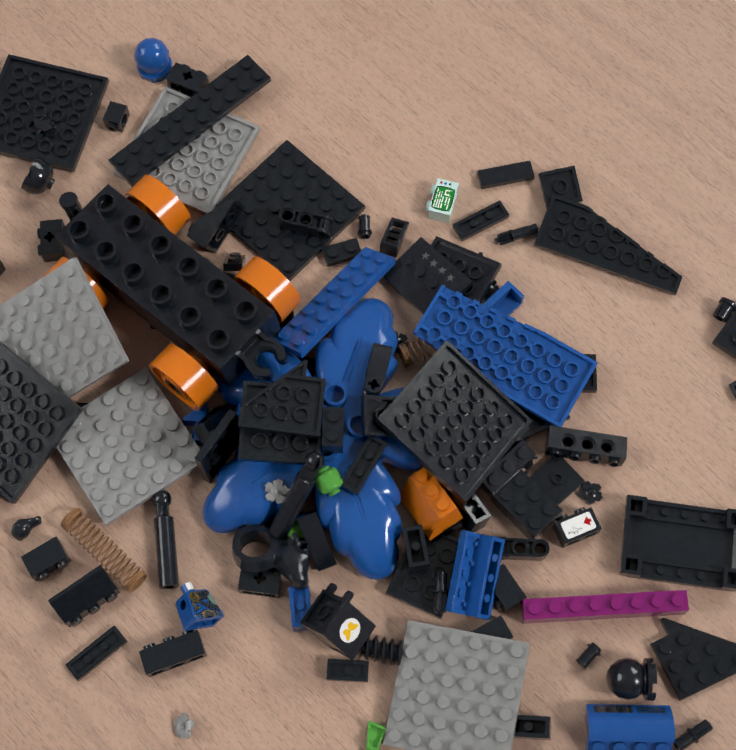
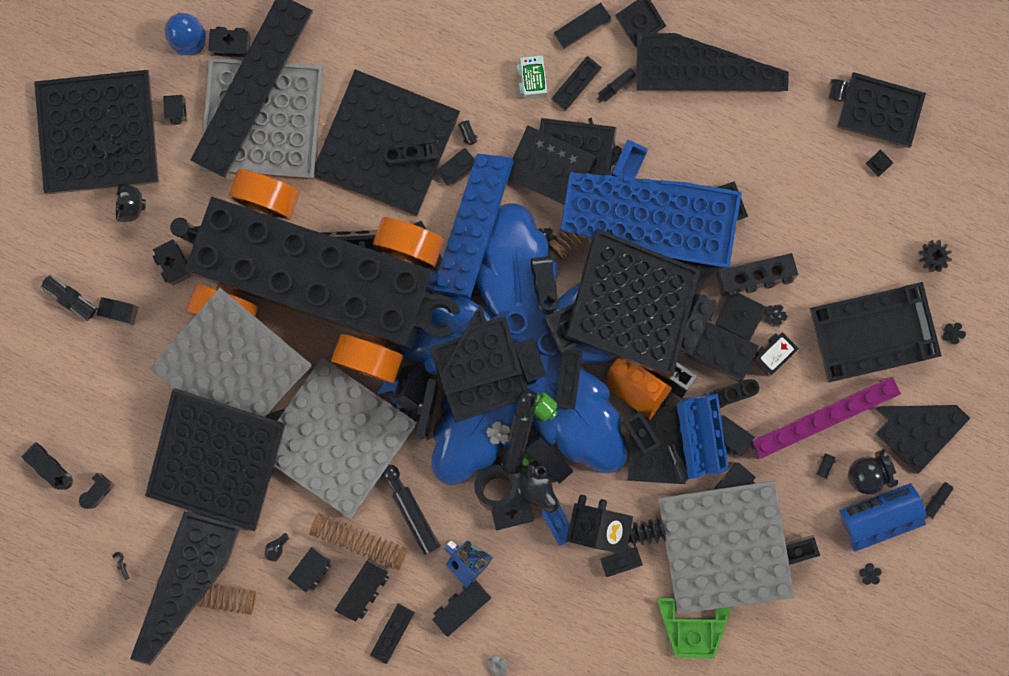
camera: 25 degrees left, 15 degrees up
black slope [187,198,246,253] -> none
black plate [223,252,246,271] -> none
black slope [380,217,409,257] -> none

